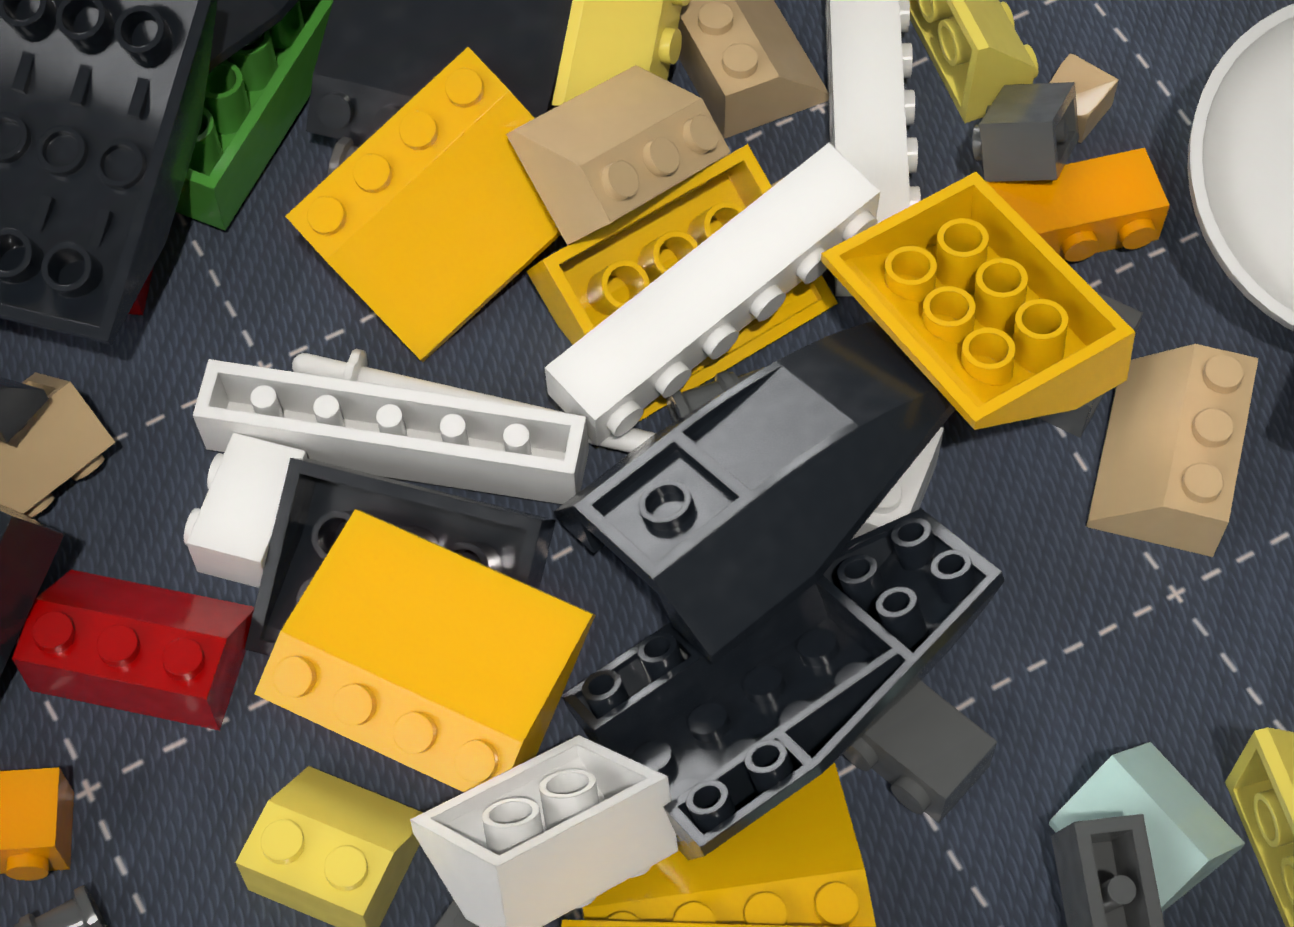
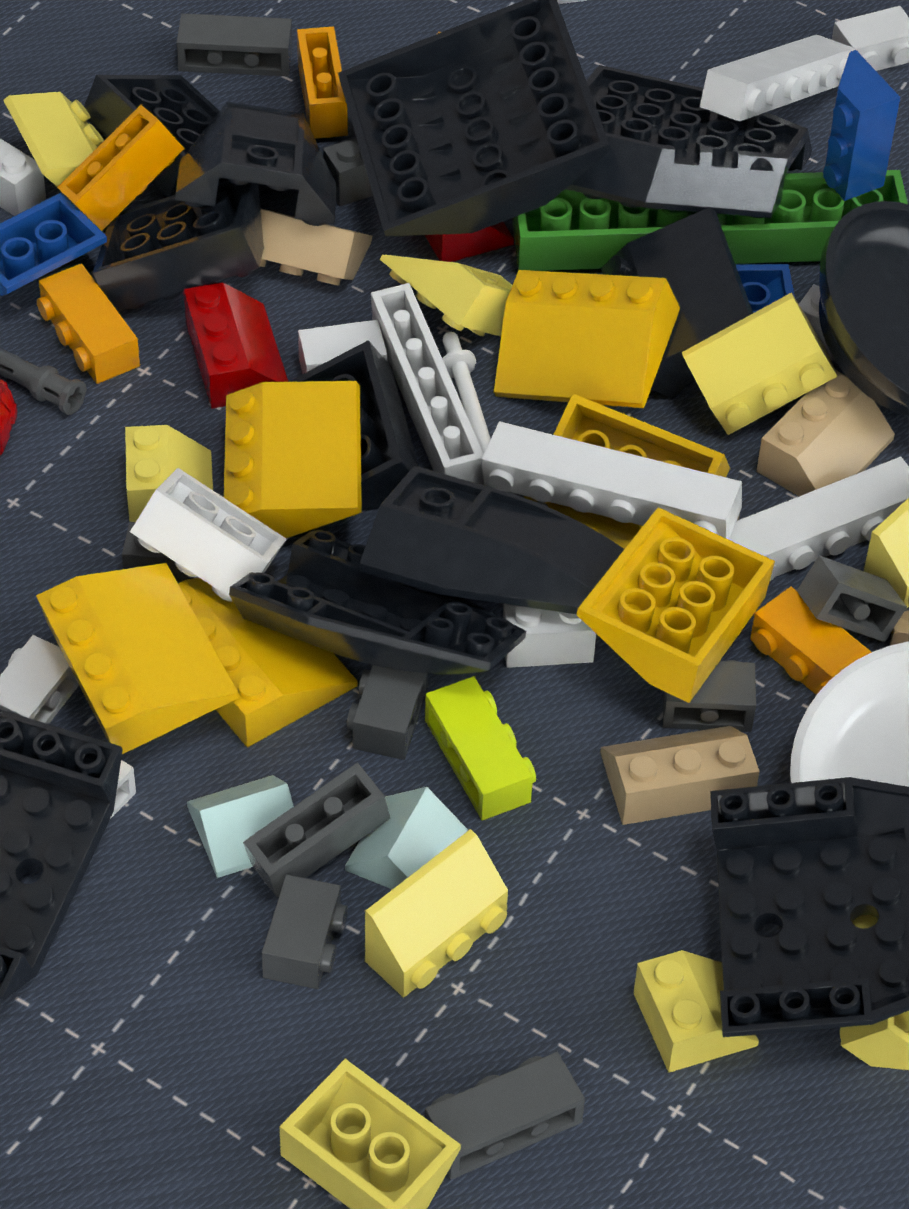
camera: 60 degrees right, 10 degrees down
tan slope [506,65,731,245] -> none
none -> light yellow slope [380,255,512,337]
none -> neon yellow brick [425,676,536,821]

